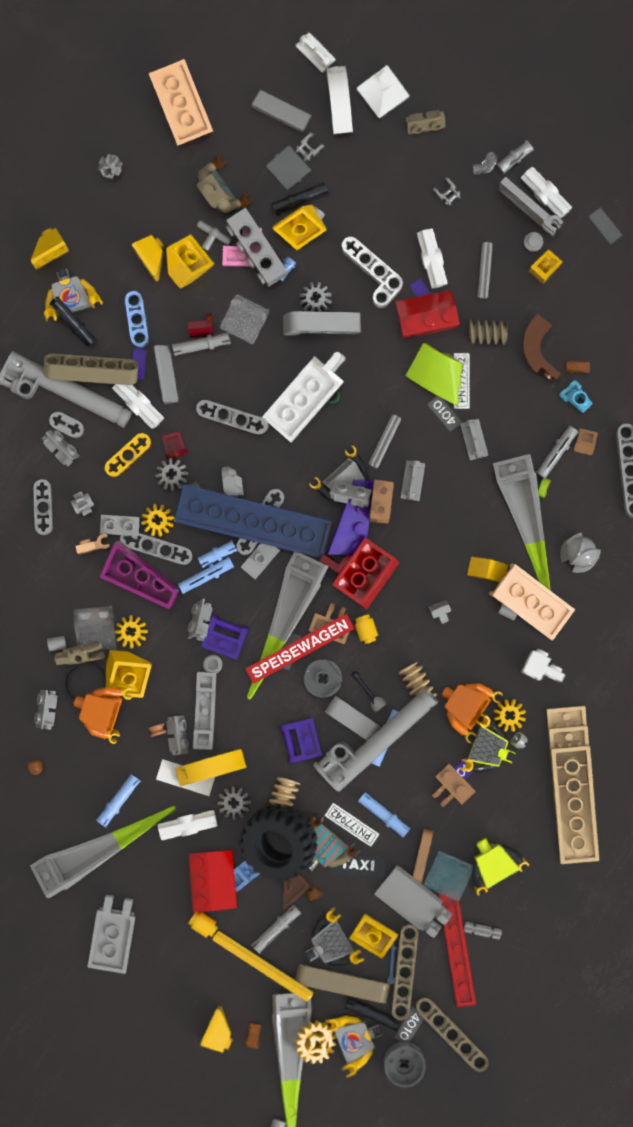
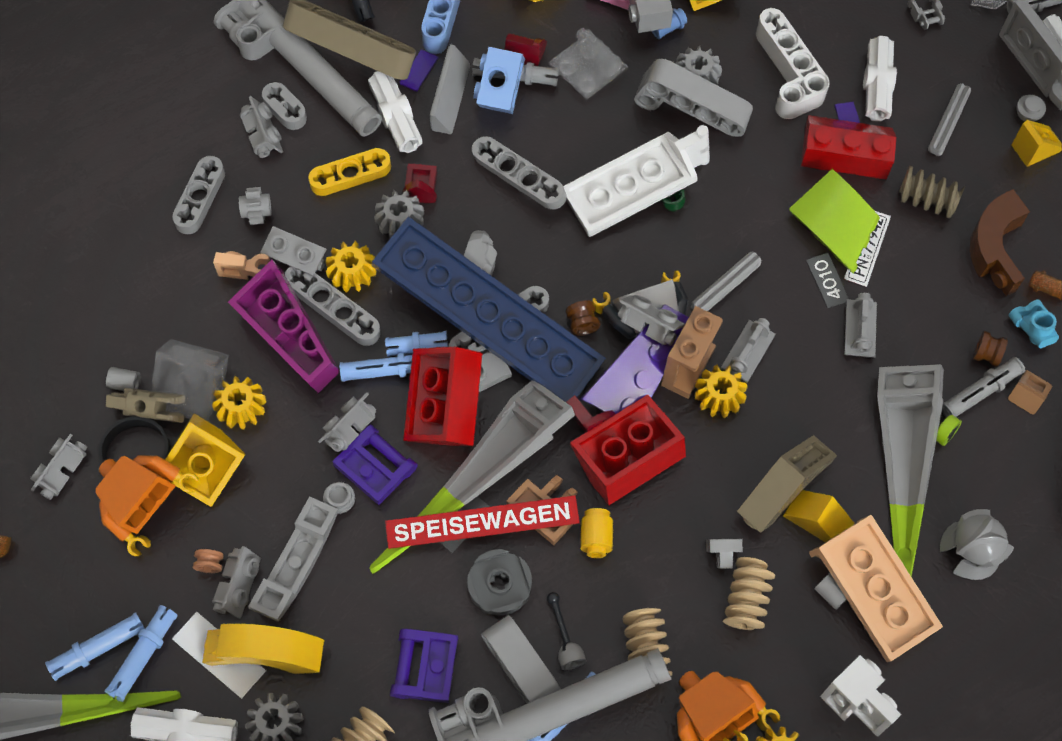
camera: 15 degrees right, 20 degrees down
none -> light blue pin [105,605,178,702]
none -> red slope [403,346,483,446]
none -> light blue brick [473,47,525,114]
none -> reddish brown wheel [565,300,601,336]
none -> yellow gear [694,365,747,419]
none -> tan piece [723,557,775,630]
none -> dark tan arch [737,435,837,532]
none -> reddish brown wheel [973,331,1008,367]

